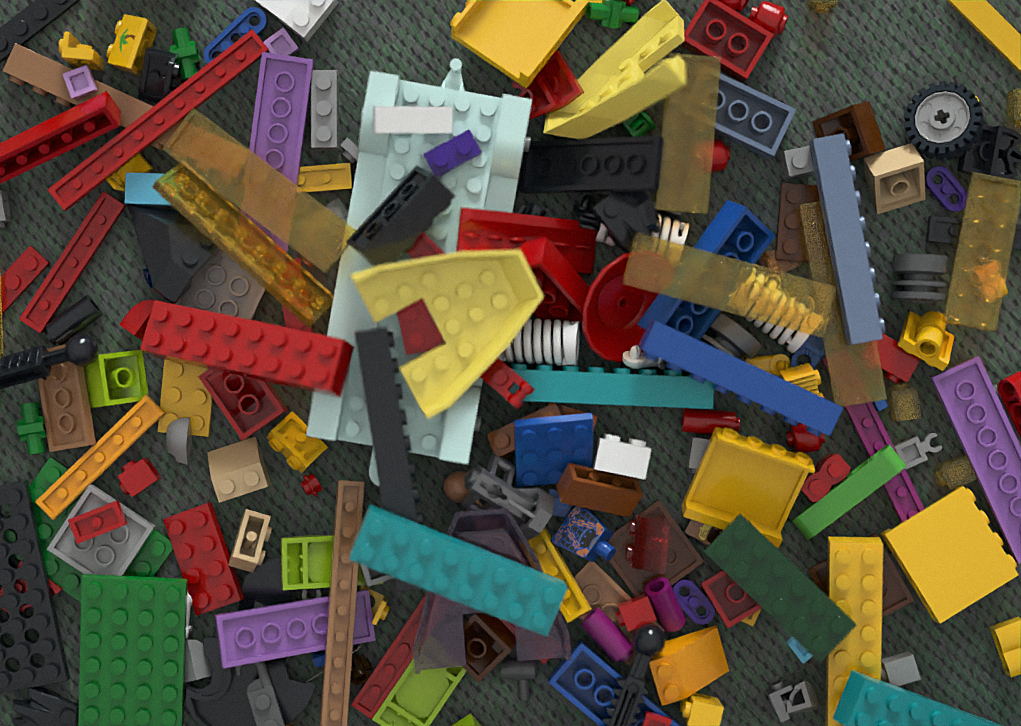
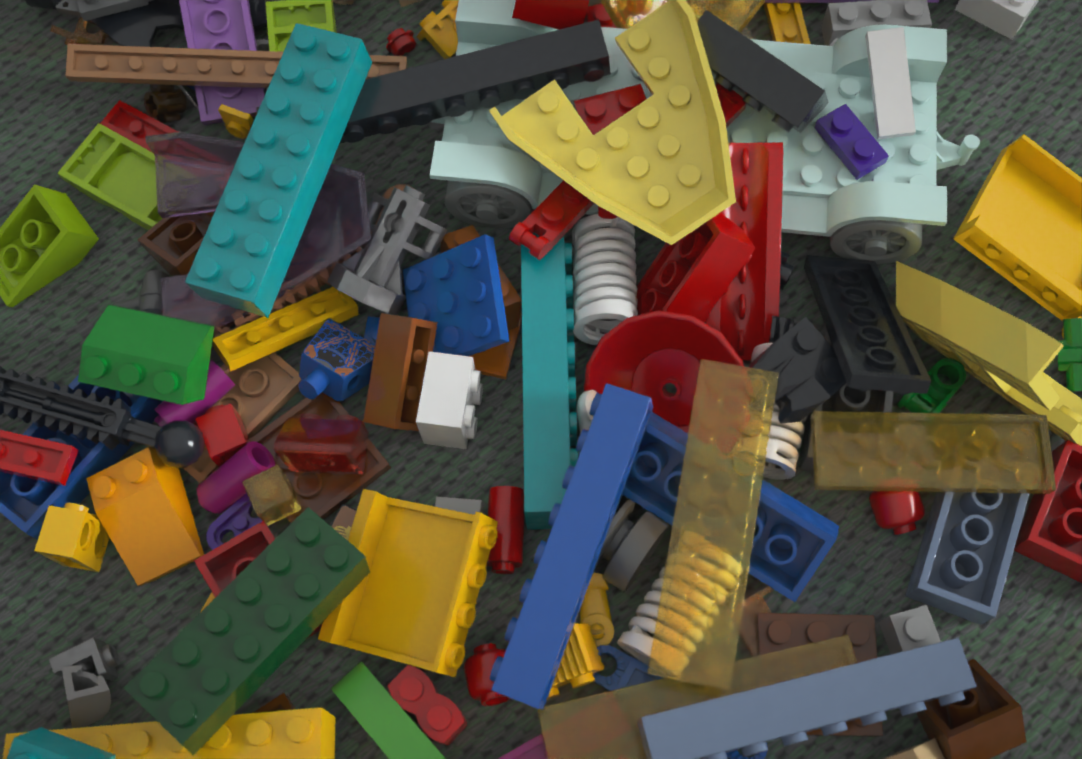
camera: 90 degrees right, 20 degrees down
red plate [512,50,584,119] -> none
none -> green slope [78,305,214,405]
none -> clear yellow brick [242,464,302,526]

